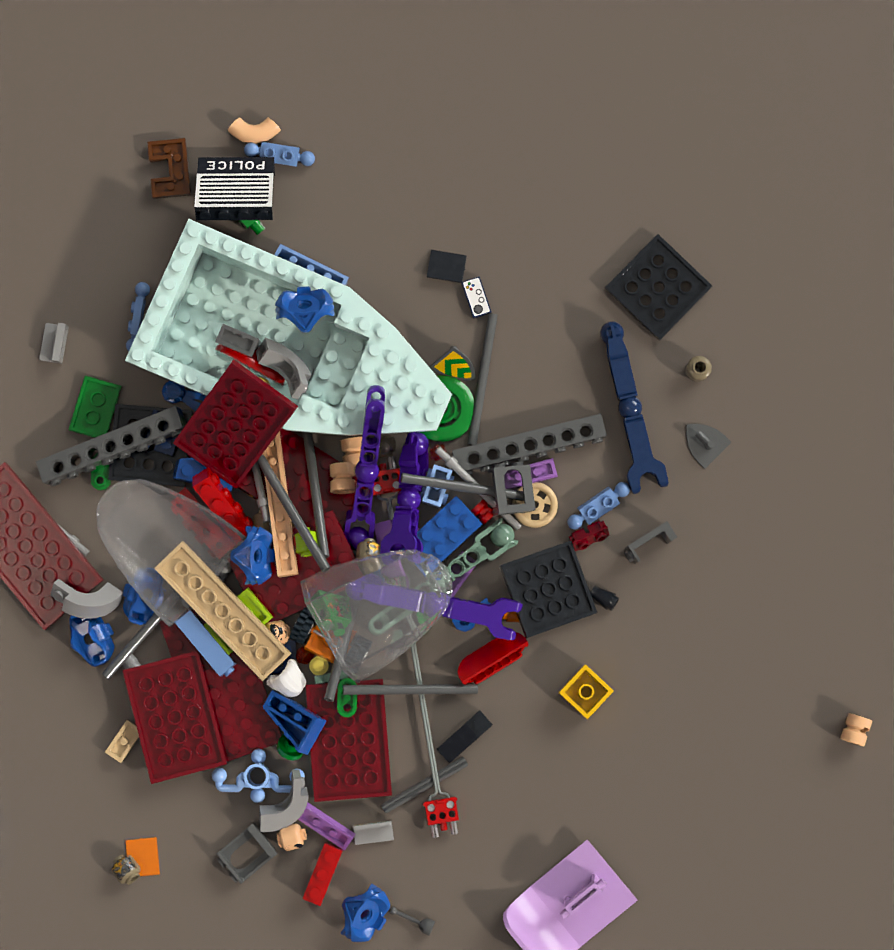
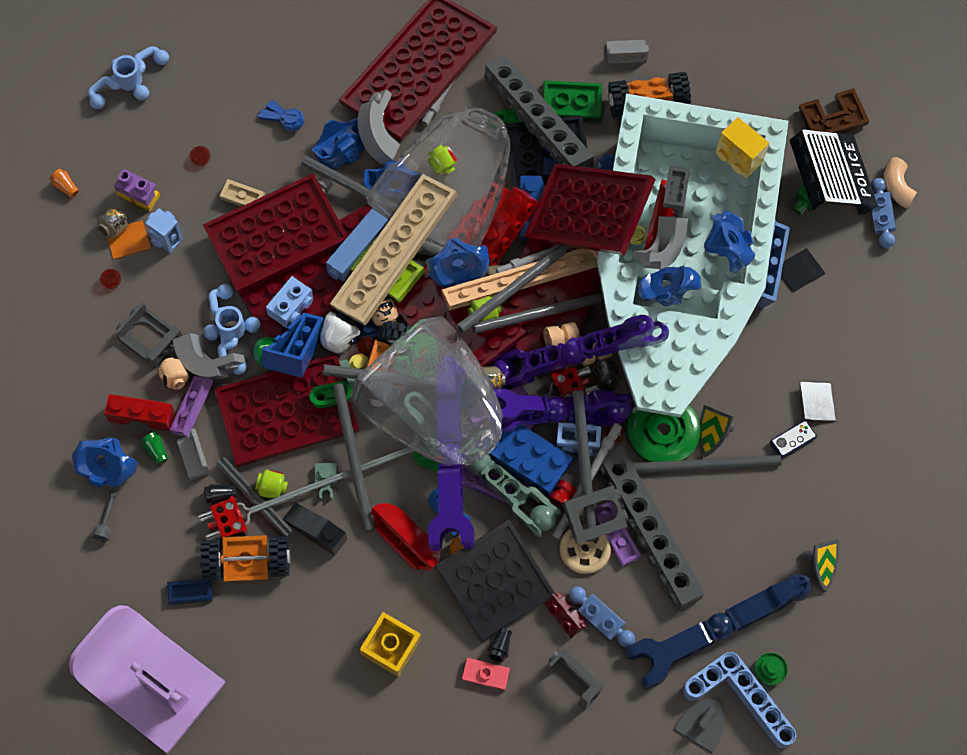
camera: 80 degrees right, 15 degrees down
black piece [605,234,713,341] -> none
dark tan head [686,356,712,382] -> none
none -> orange cone [49,169,79,199]
none -> clear red plate [100,269,121,289]
none -> medium lavender hips [114,169,160,211]
none -> green cone [141,432,169,465]
none -> light blue brick [146,208,183,254]
none -> dark blue tile [167,579,213,605]
none -> clear red plate [190,146,210,166]
none -> plate [200,535,290,582]
none -> black cone [204,484,236,505]
none -> lime head [255,469,288,499]
none -> blue piece [258,100,305,131]
none -> light blue brick [266,276,313,328]
none -> sand green plate [315,463,337,500]
none -> lime head [427,144,458,176]
none -> coral plate [462,658,510,691]
none -> plate [608,72,691,118]
none -> blue piece [637,266,701,307]
none -> light blue beam [683,652,796,748]
none -> yellow brick [715,117,770,179]
none -> green plate [755,652,788,686]
none -> black window [781,248,825,292]
none -> shield [802,539,839,592]

